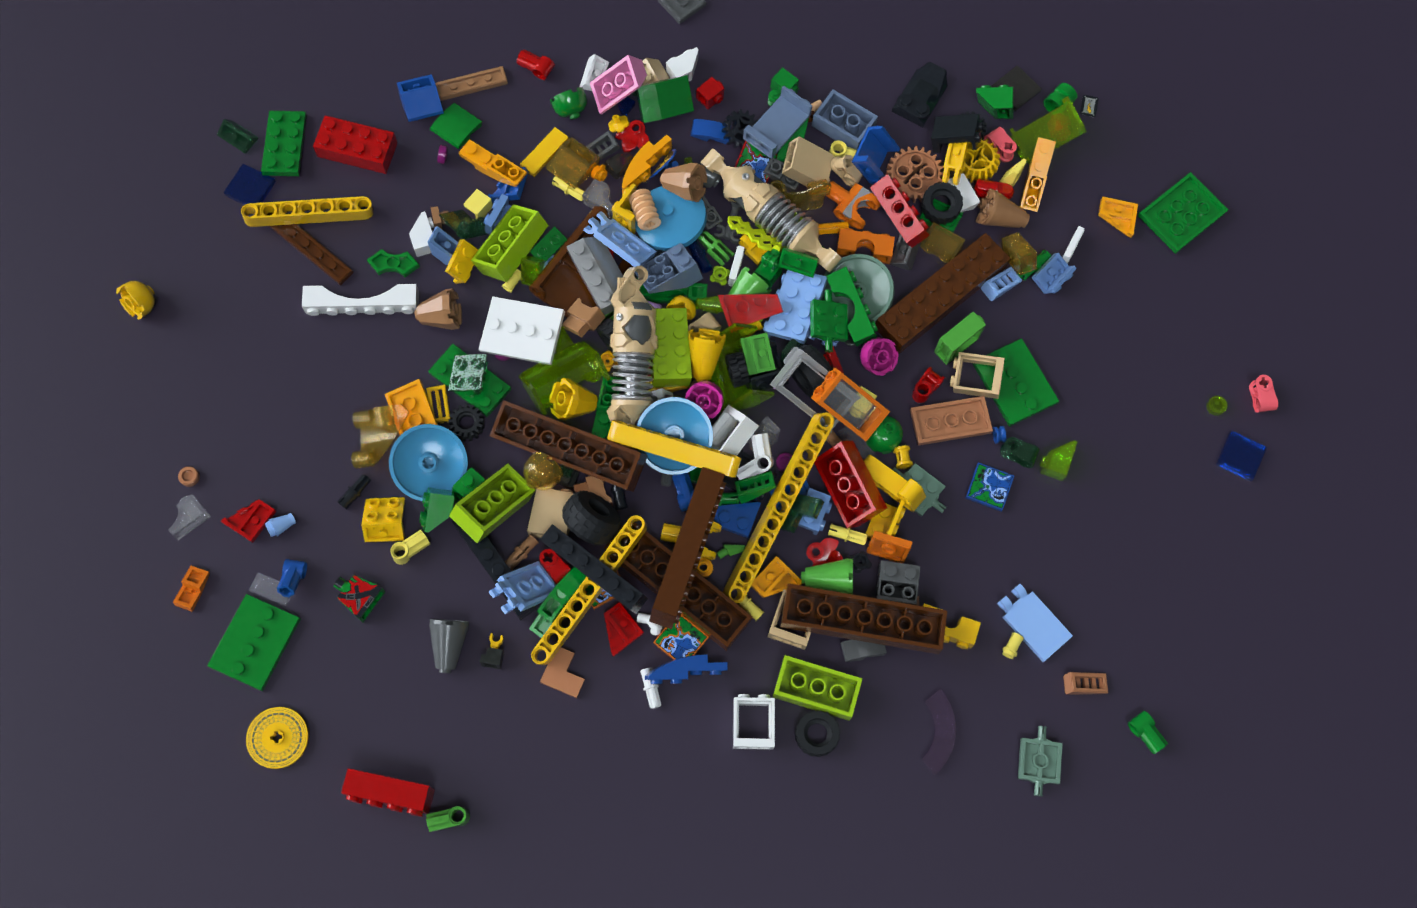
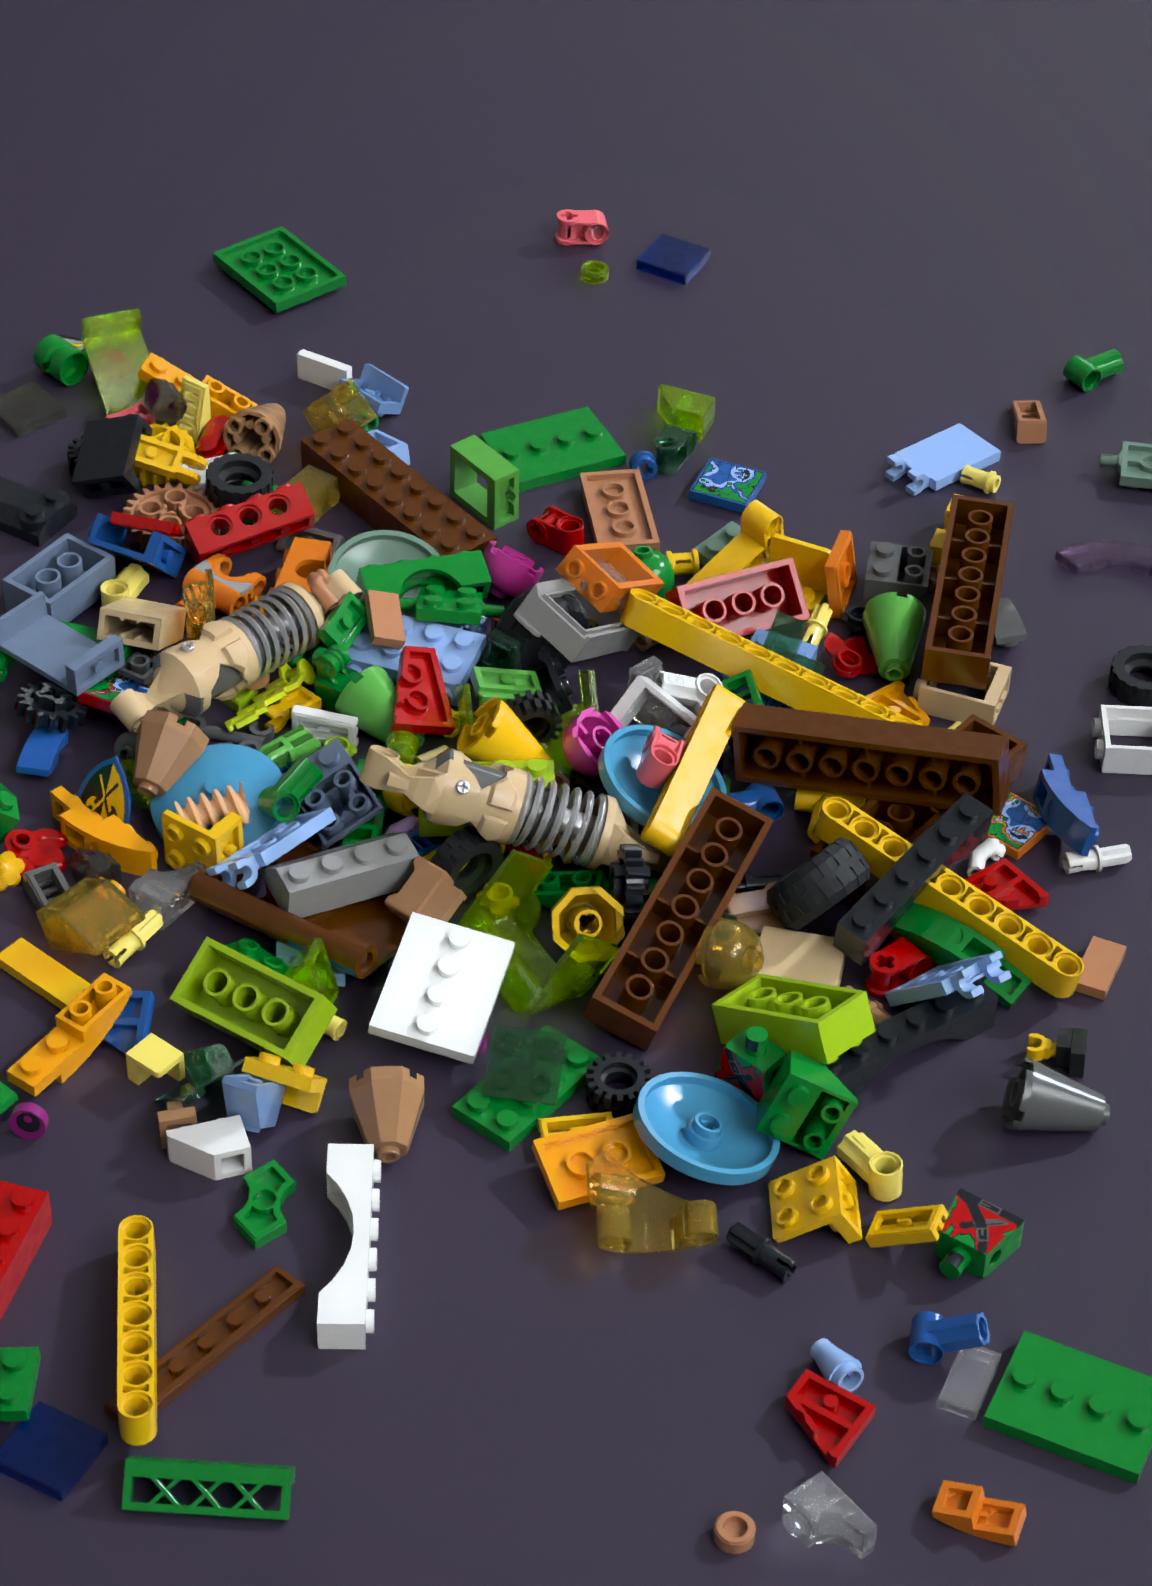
camera: 85 degrees left, 30 degrees down
medium blue bracket [484,194,511,235] -> none
lime brick [772,655,863,721] -> none
tan piece [831,155,862,187] -> none
tan window [950,352,1005,399] -> none
green slope [976,85,1014,119] -> none
light orange wing [1098,197,1138,238] -> none
none -> red tile [110,511,185,538]
none -> green fence [122,1456,296,1520]
none -> clear smoke rock [144,378,187,424]
none -> green piece [257,755,324,823]
none -> nougat arm [307,569,339,612]
none -> nougat tile [364,589,406,649]
none -> black gear [608,844,650,920]
none -> coral piece [636,725,686,789]
none -> yellow tile [865,1204,949,1248]

